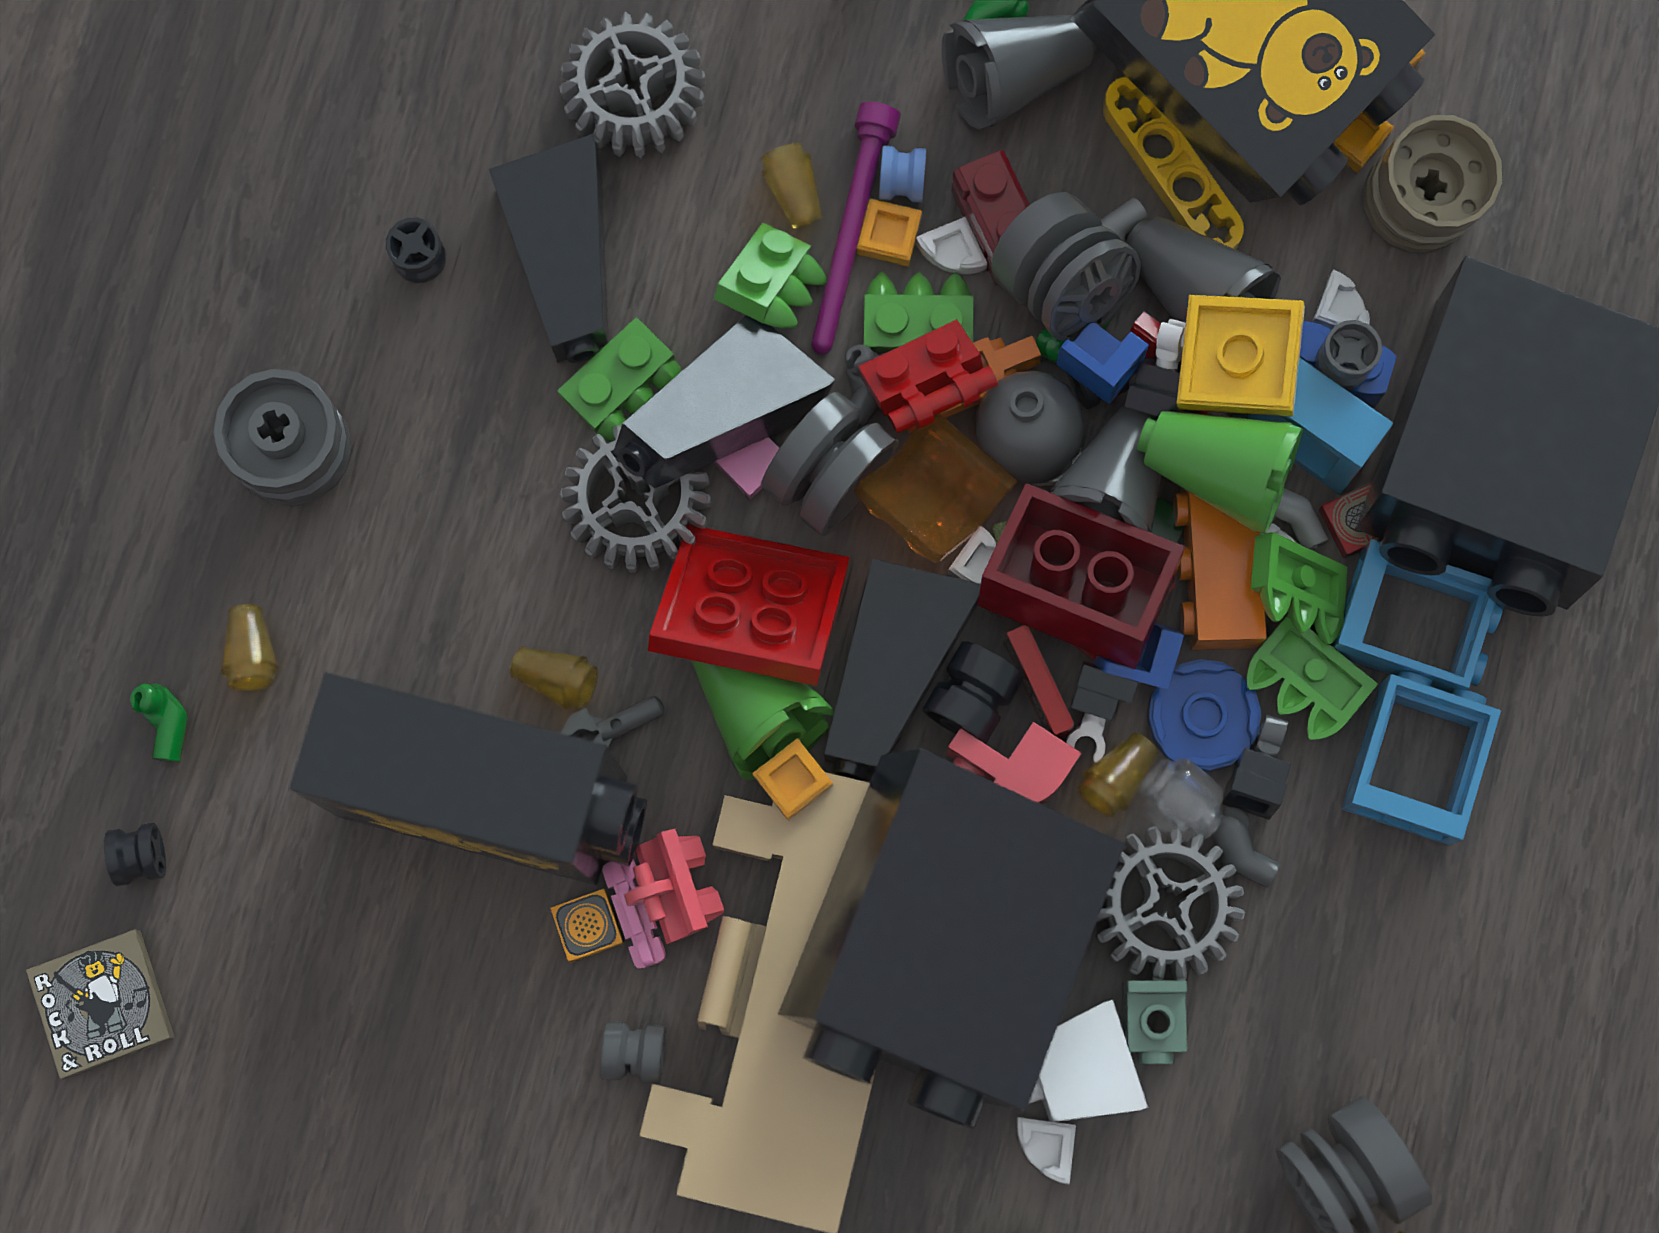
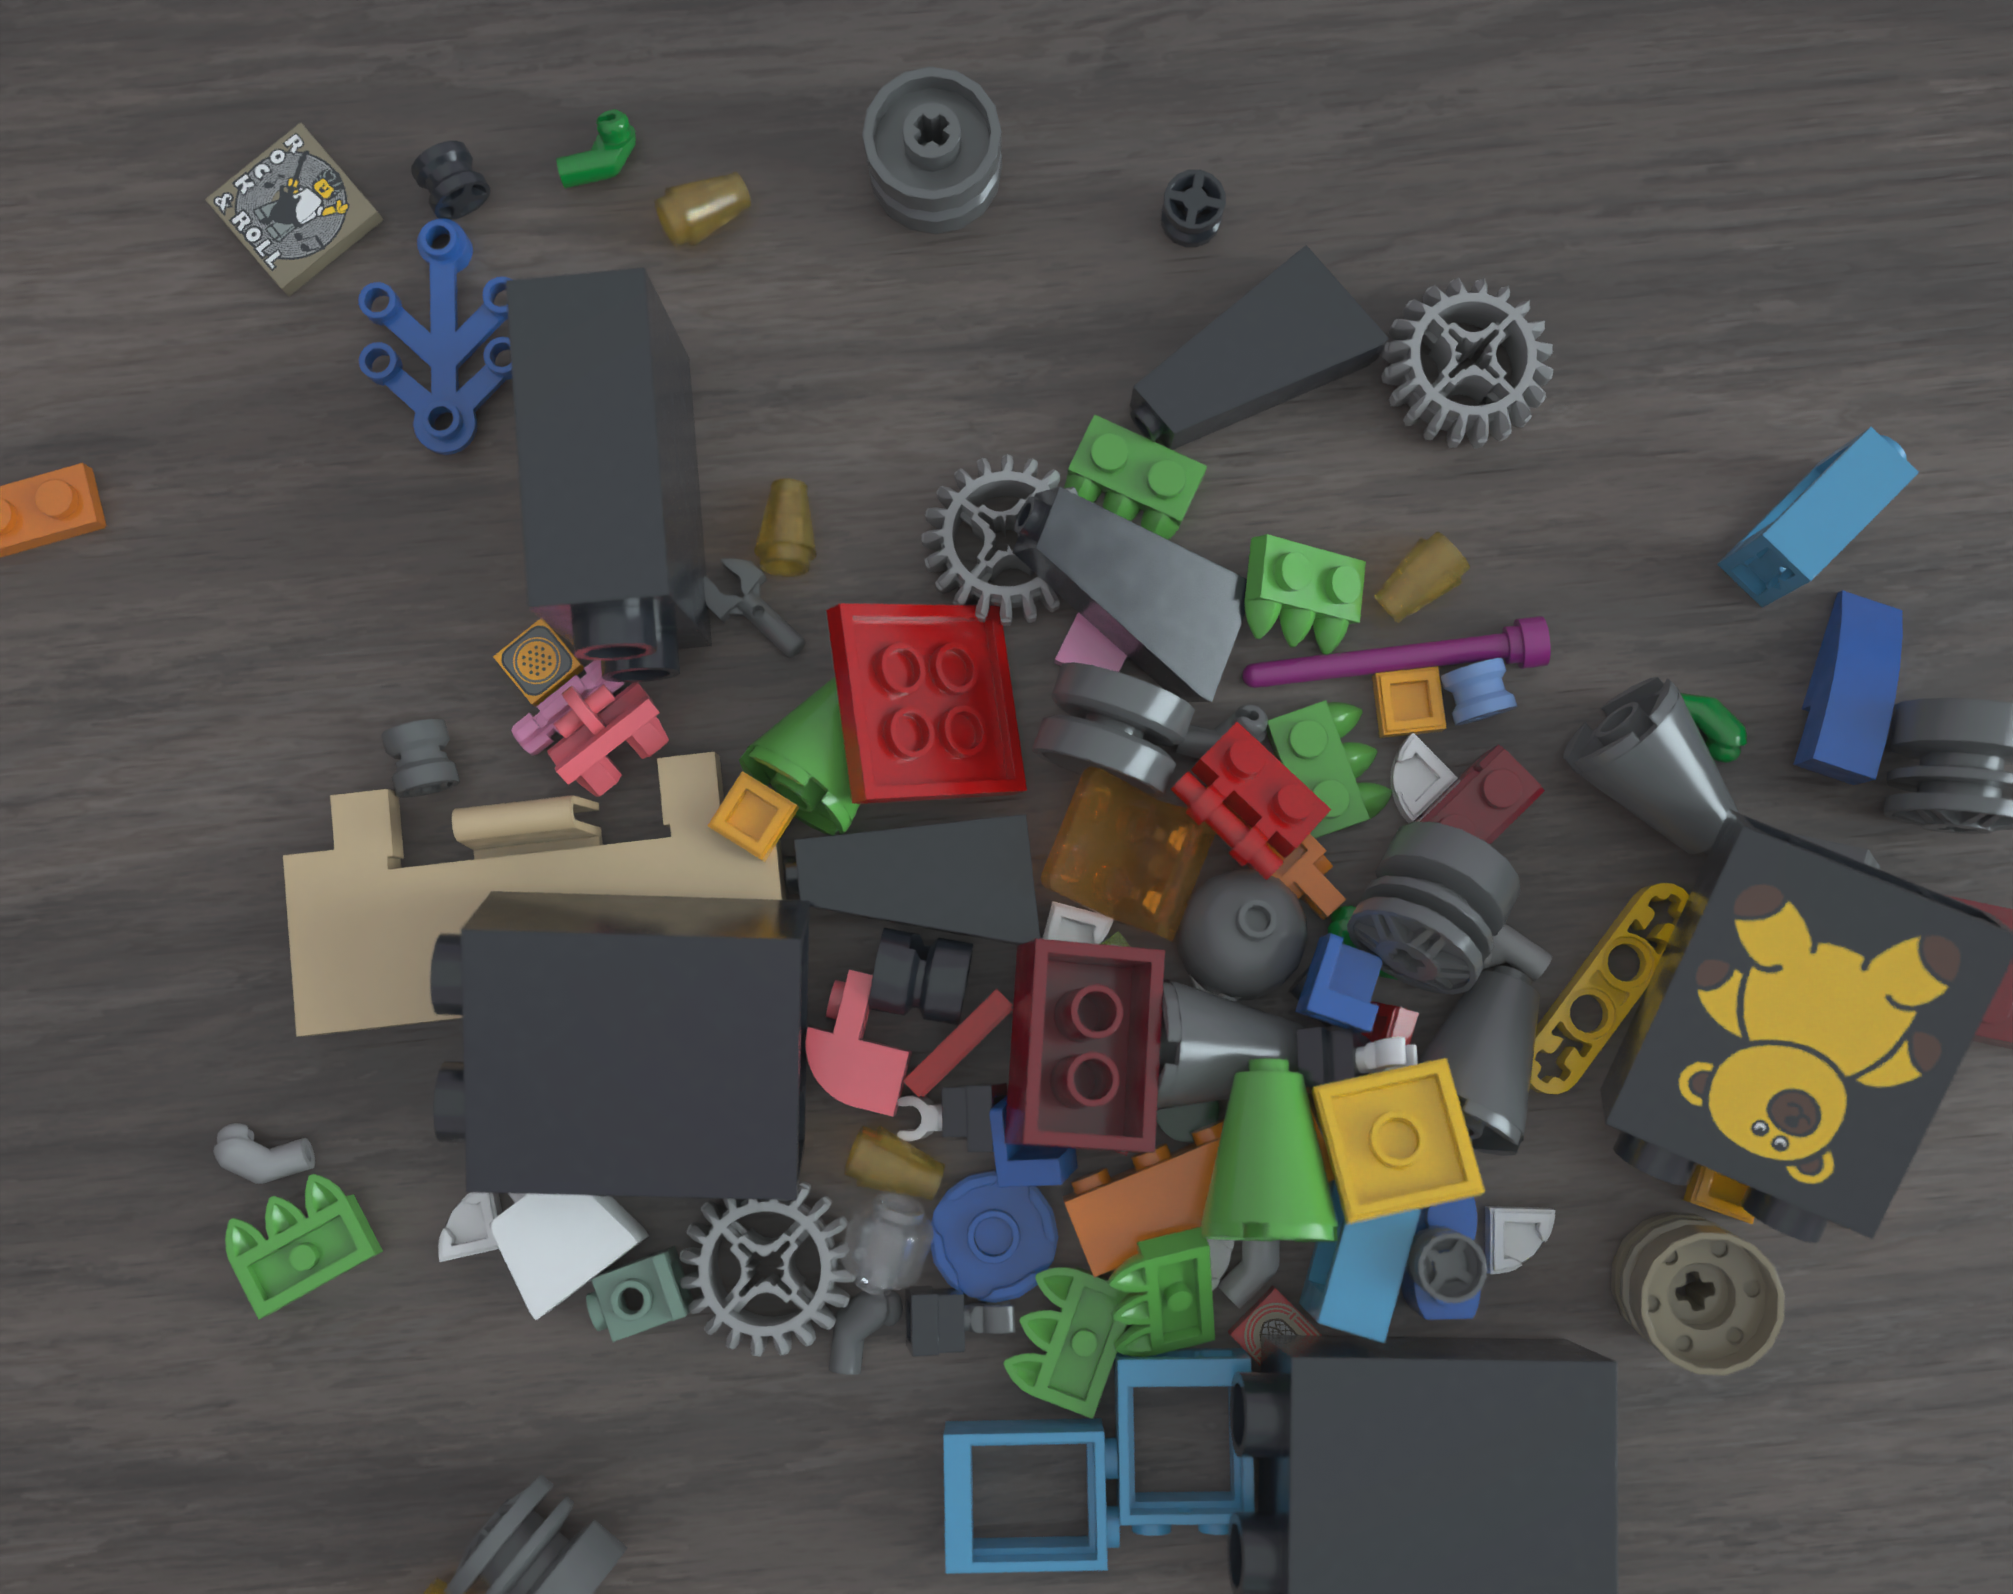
camera: 70 degrees right, 5 degrees up
none -> blue plant [358,218,512,455]

